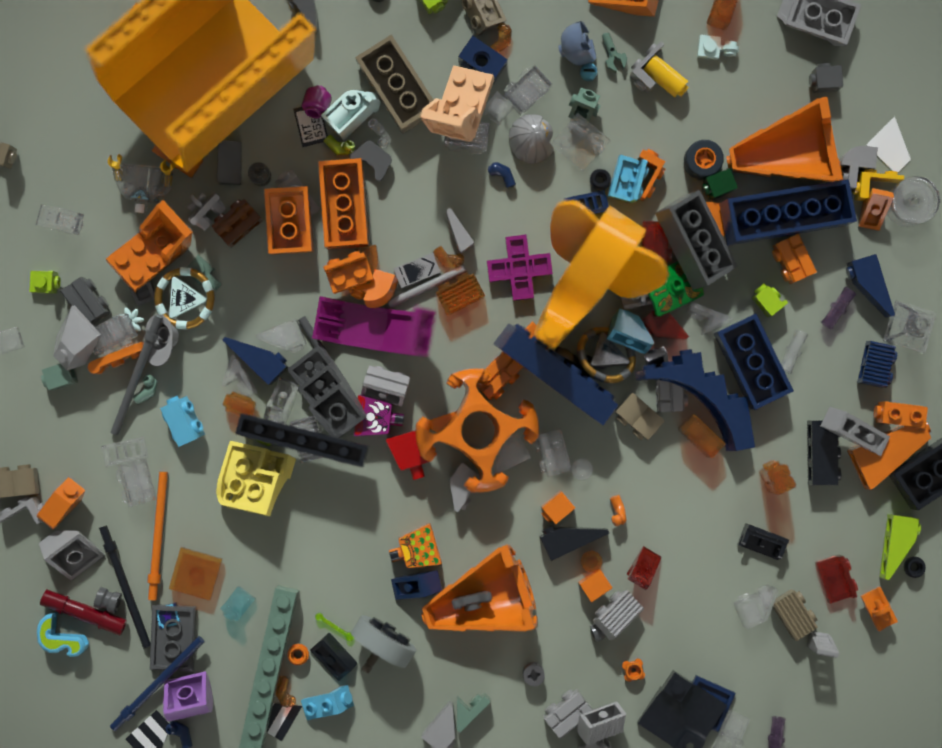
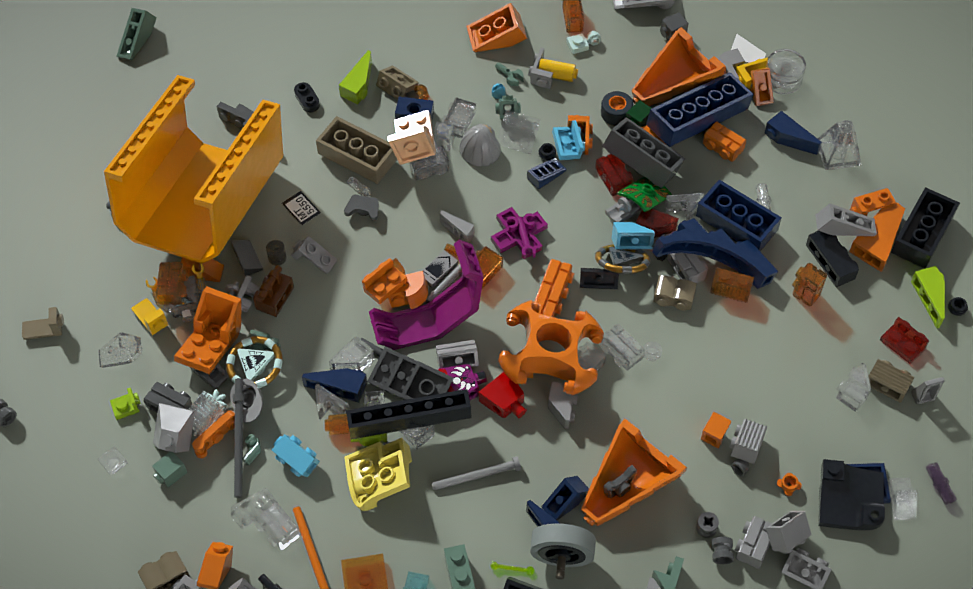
camera: 25 degrees left, 30 degrees down
orange slope [264,186,314,255] -> none
magenta head [301,85,332,119] -> none
orange brick [318,158,369,250] -> none
light aqua piece [321,90,381,141] -> none
lime arm [323,134,355,155] -> none
torso [389,523,442,568] -> none
dark blue arm [488,162,516,188] -> none
dark blue brick [493,323,619,425] -> none
light orange animal [534,201,668,349] -> none
black slope [540,526,610,561] -> none
orange brick [541,490,575,524] -> none
sand blue cylinder [558,21,596,65] -> none
clear orange plate [581,550,602,572] -> none
orange arm [609,495,627,526] -> none
clear red slope [627,546,662,590] -> none
black hinge [737,523,789,560] -> none
lime brick [752,283,788,318] -> none
clear purple pin [821,287,856,330] -> none
dark blue brick [857,341,897,388] -> none
orange hips [860,587,898,631] -> none
none -> yellow bracket [131,298,168,335]
none -> clear orange brick [156,262,188,305]
none -> light grey bar [432,457,521,490]
none -> magenta bar [507,213,536,259]
none -> dark blue slope [526,500,561,527]
none -> dark grey wheel [712,537,734,564]

